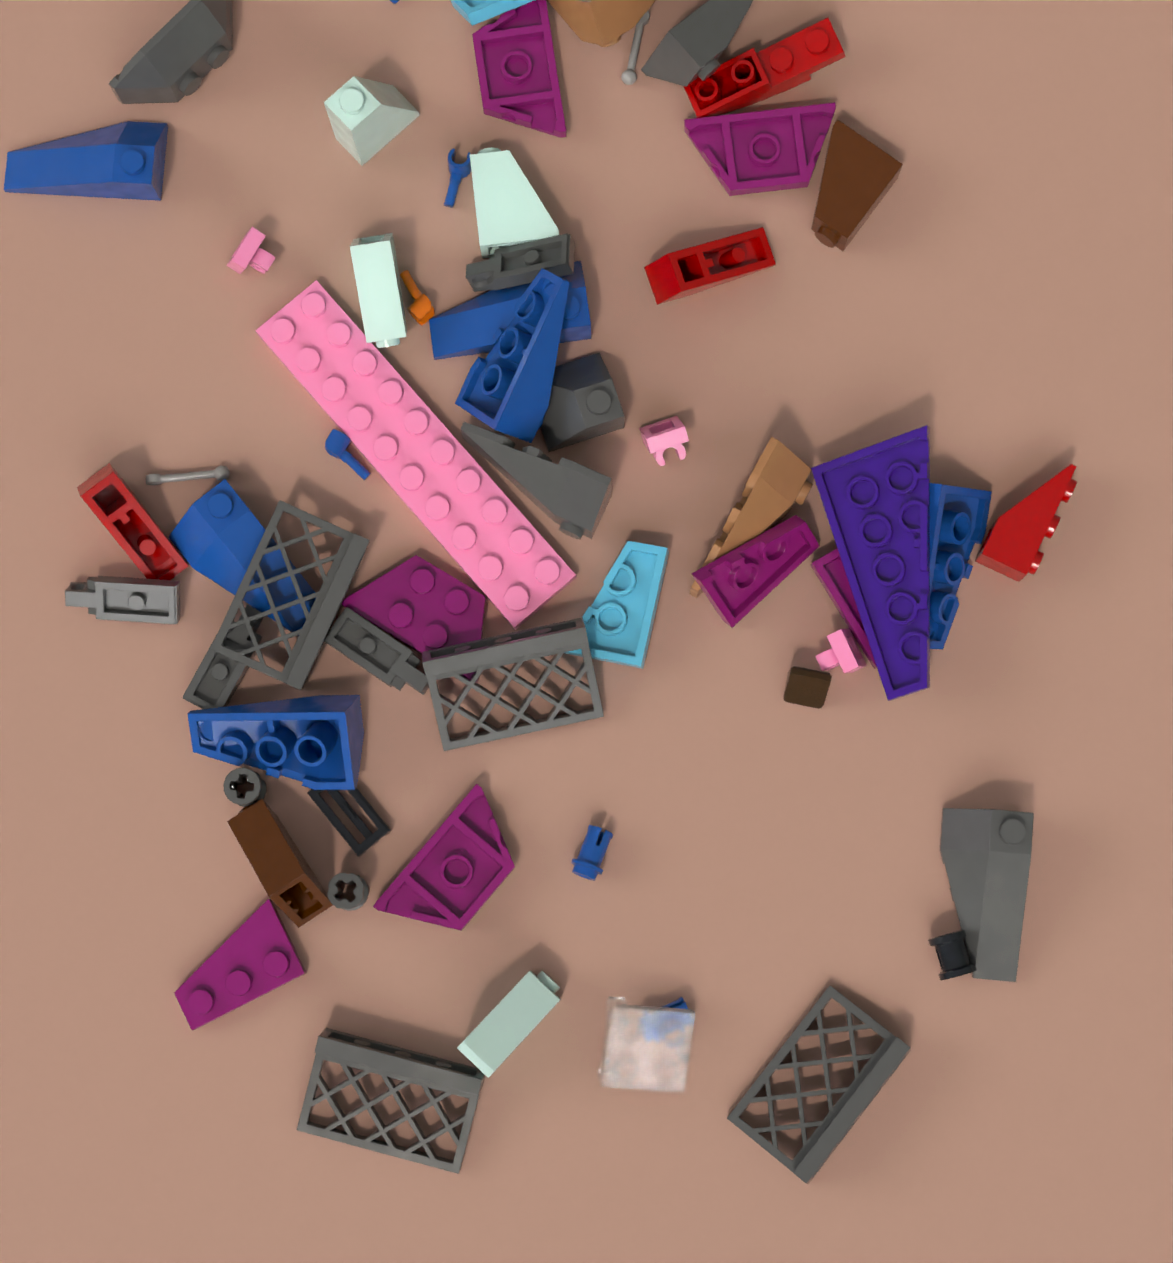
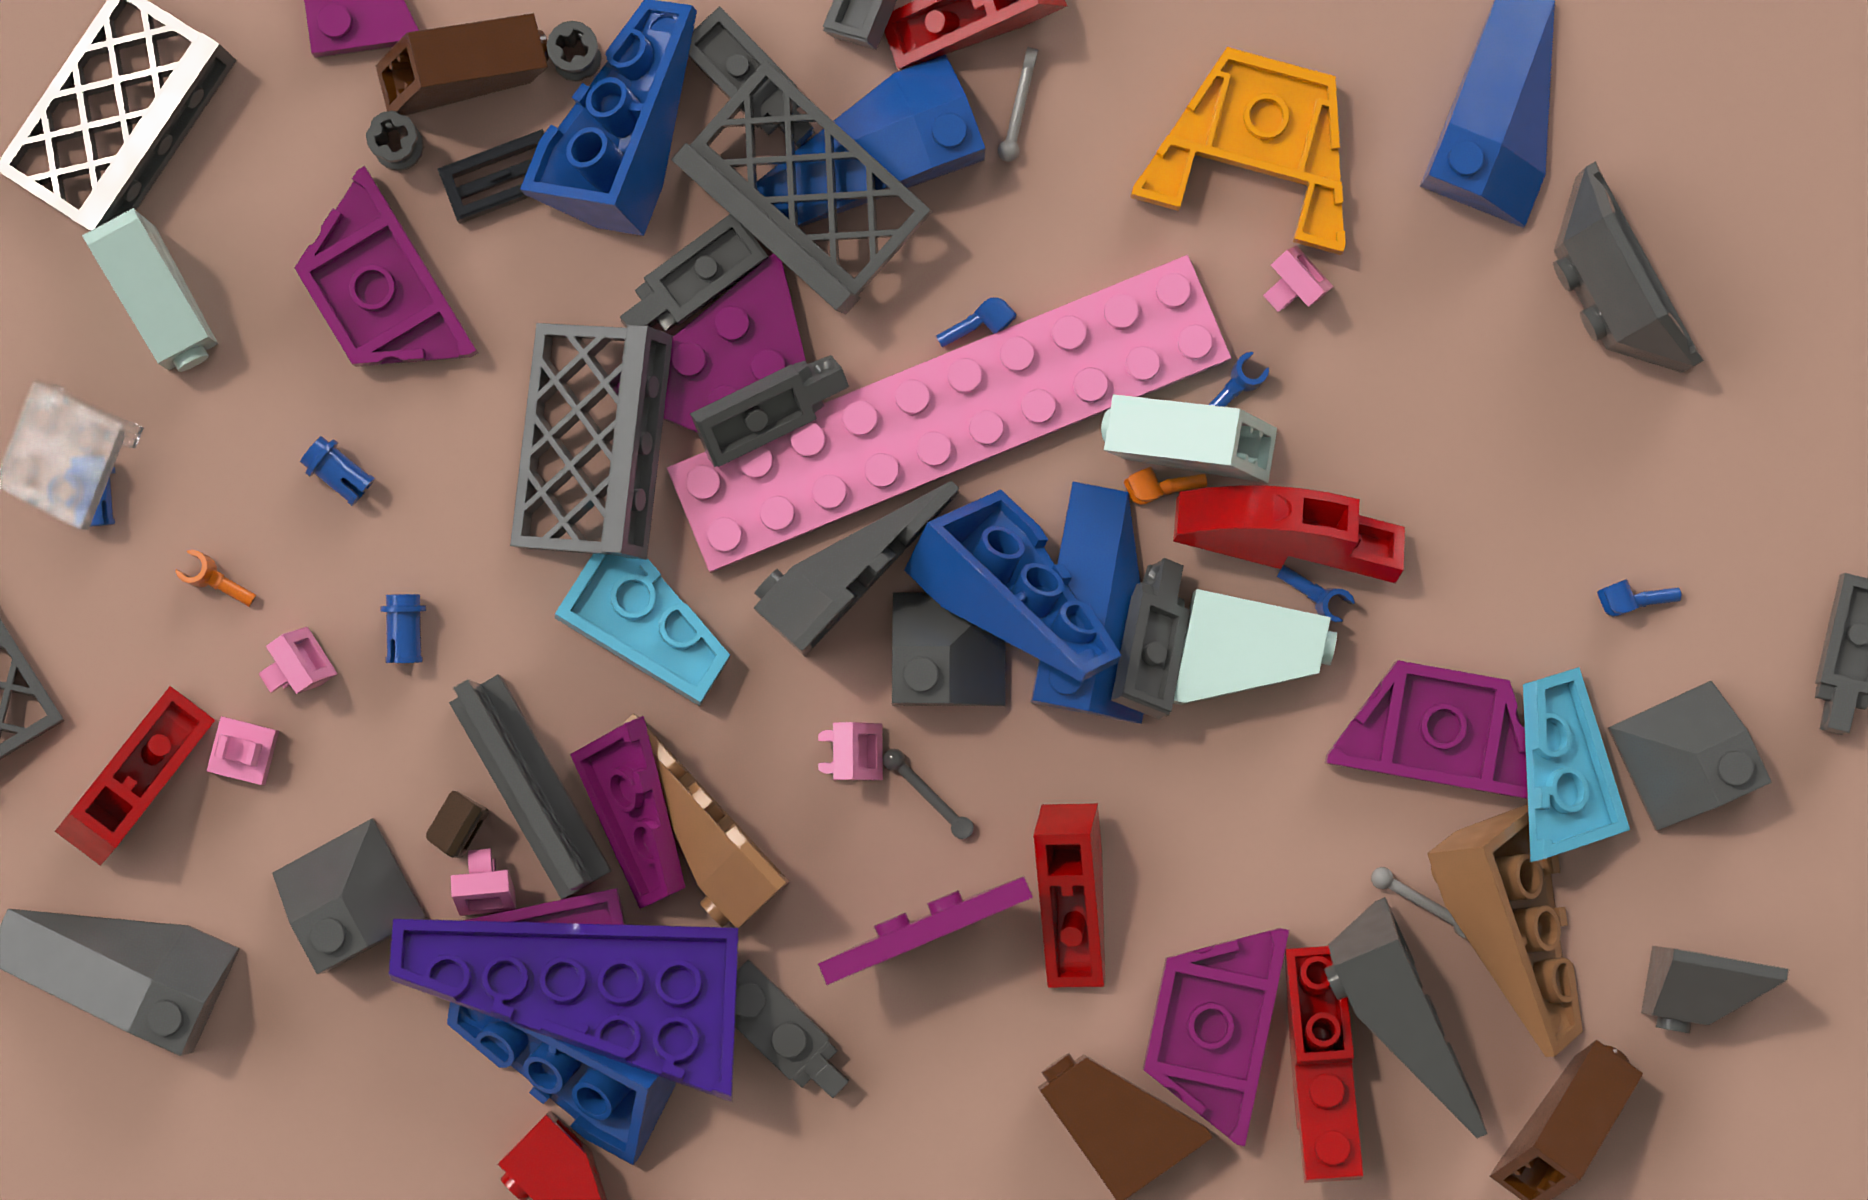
camera: 100 degrees right, 5 degrees up
light aqua slope [324,76,420,166] -> none
black bush [928,930,977,981] -> none
none -> red slope [54,686,215,866]
none -> orange hand [175,550,256,607]
none -> bright pink tile [207,716,279,785]
none -> bright pink tile [259,627,337,694]
none -> dark grey slope [272,818,427,974]
none -> blue pin [380,594,426,663]
none -> dark grey fence [449,674,612,900]
none -> dark grey hinge [690,355,849,467]
none -> dark grey hinge [735,959,849,1098]
none -> magenta wing [818,876,1033,985]
none -> dark grey hinge [883,749,973,839]
none -> light orange wing [1130,47,1346,255]
none -> red slope [1173,485,1405,584]
none -> blue hand [1208,352,1269,407]

